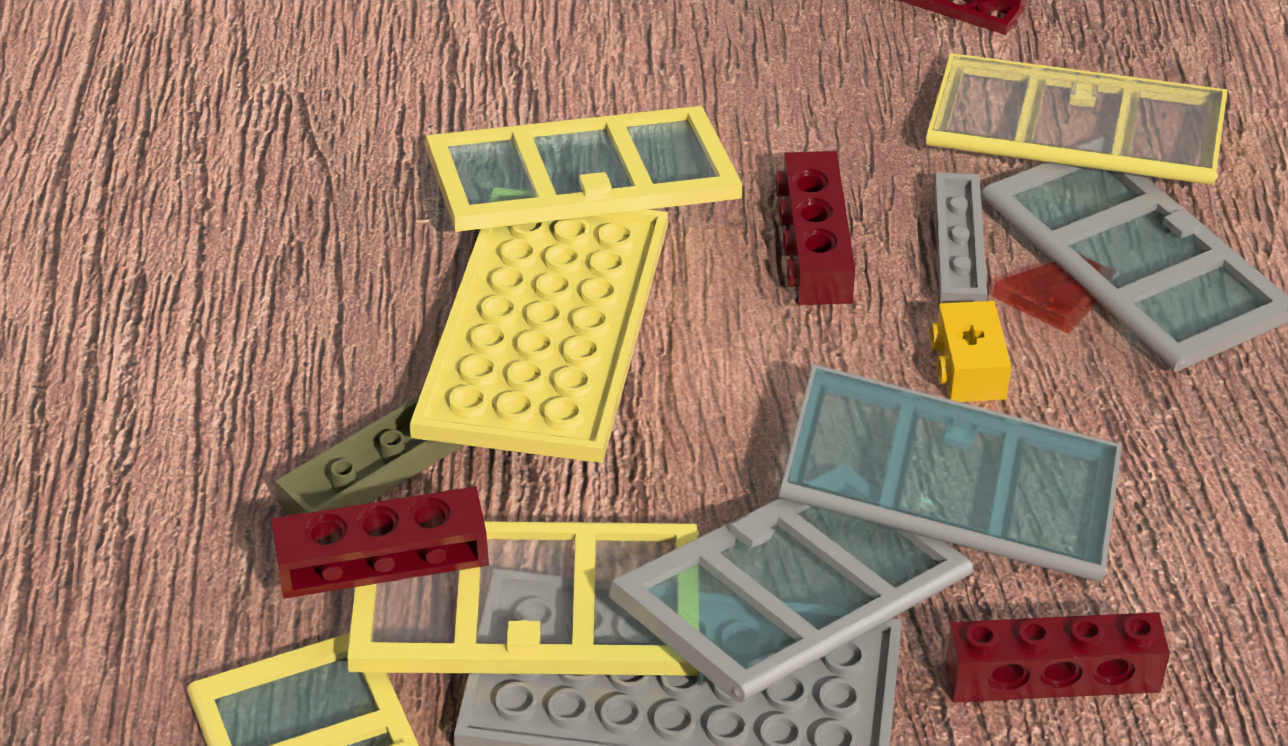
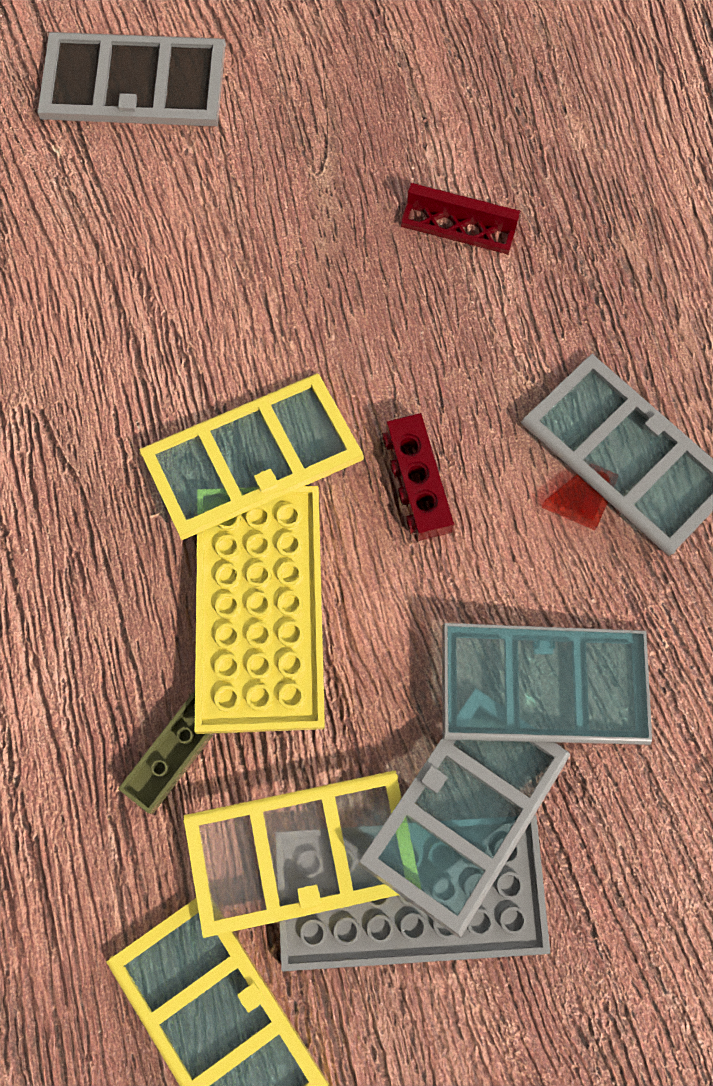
camera: 10 degrees left, 30 degrees up
dark red brick [271,486,489,599] -> none
clear door [925,53,1227,185] -> none
yellow brick [929,301,1011,402] -> none
light grey plate [934,172,987,303] -> none
dark red brick [945,612,1170,703] -> none

